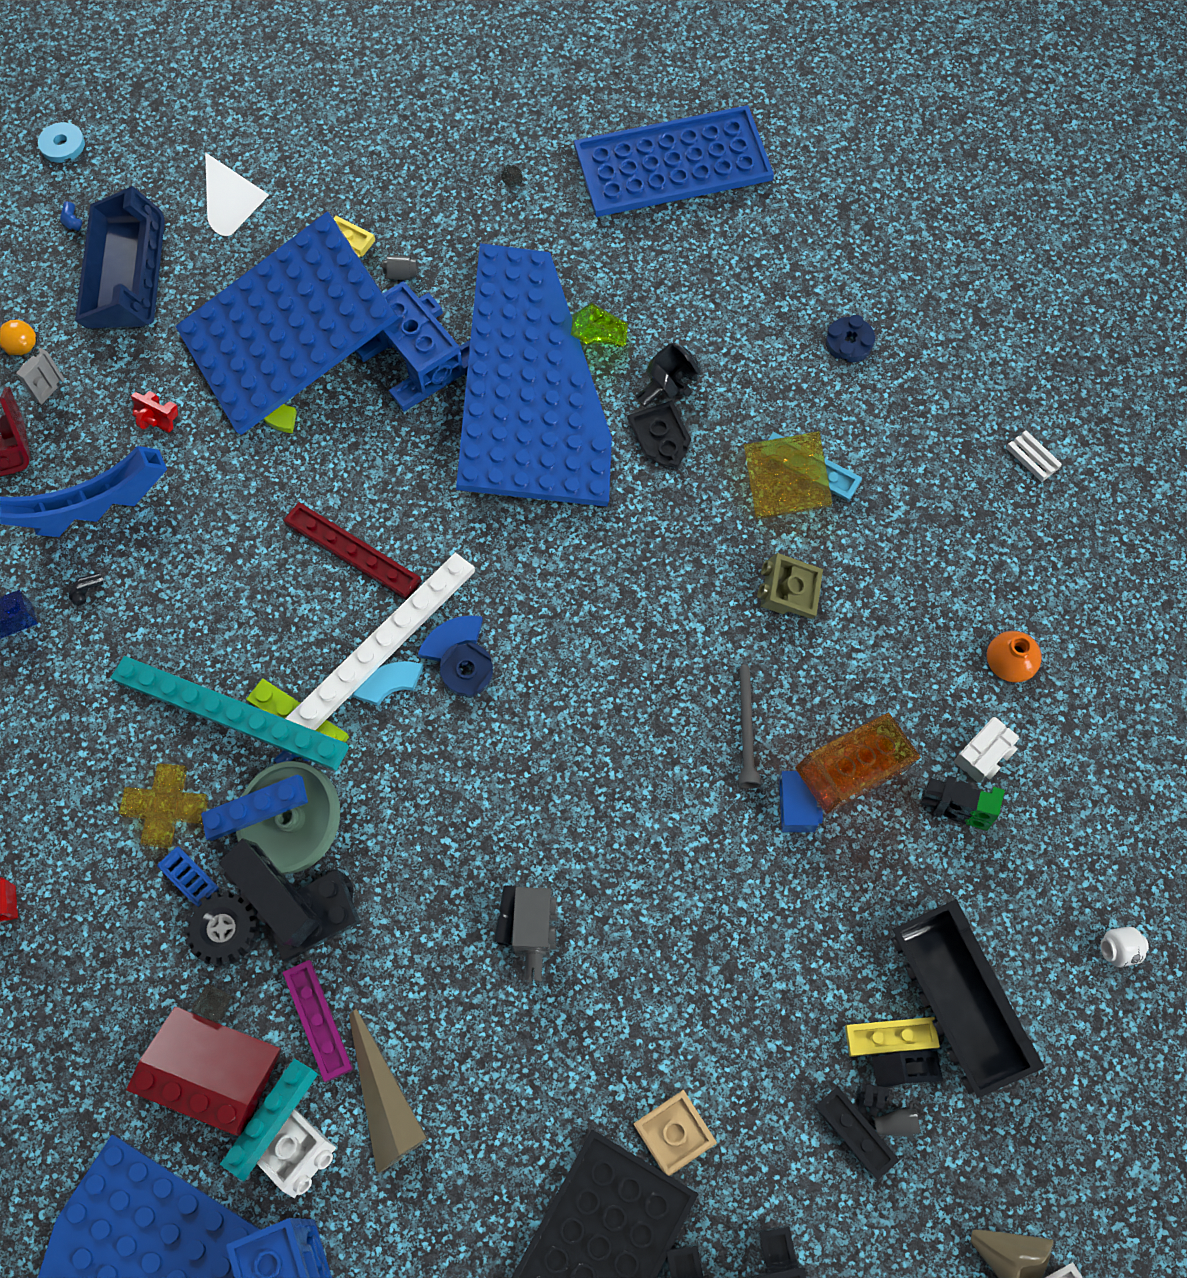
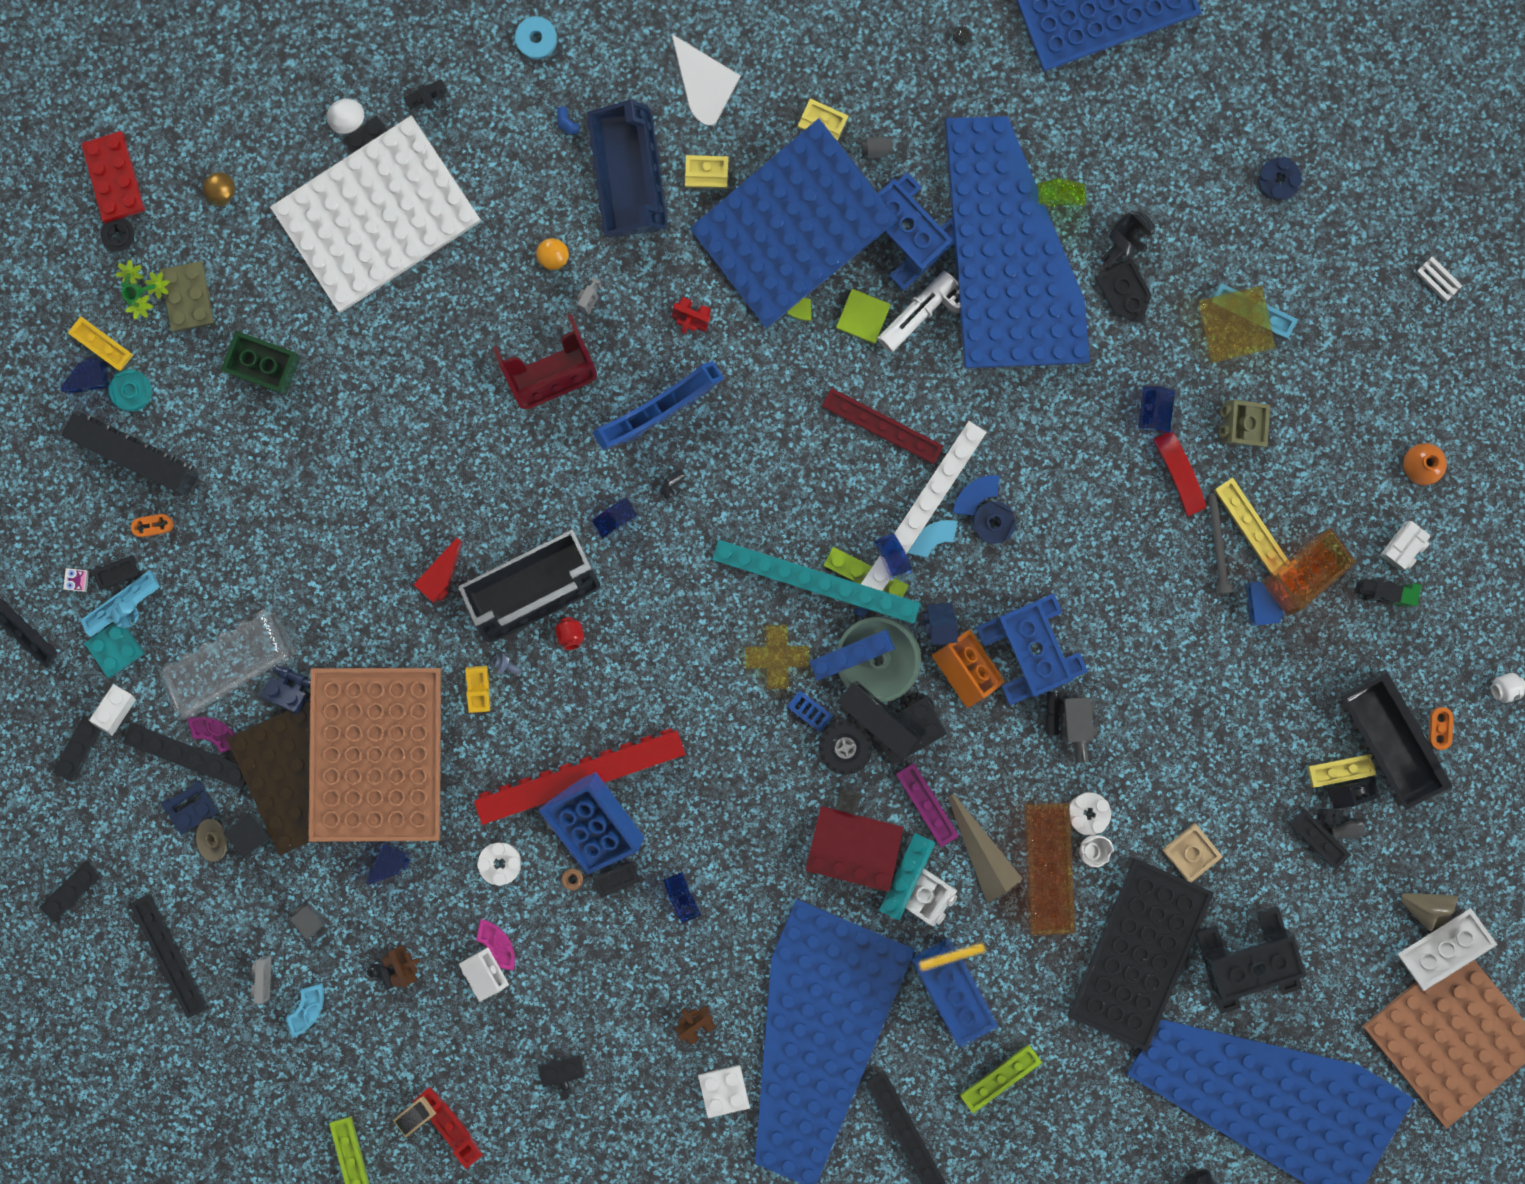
camera: 10 degrees left, 20 degrees up
none -> light yellow plate [685,155,728,189]
none -> lime tile [836,289,891,344]
none -> clear blue slope [874,533,913,580]
none -> white piece [877,271,960,353]
none -> yellow bar [919,943,985,971]
none -> dark blue brick [923,603,958,645]
none -> orange slope [931,629,1006,708]
none -> blue piece [975,593,1088,705]
none -> clear orange brick [1023,802,1075,935]
none -> white plate [1067,792,1111,835]
none -> white hair [1079,835,1114,867]
none -> clear blue brick [1138,386,1175,433]
none -> red slope [1152,431,1207,516]
none -> light yellow plate [1214,478,1304,596]
none -> orange plate [1428,707,1454,750]

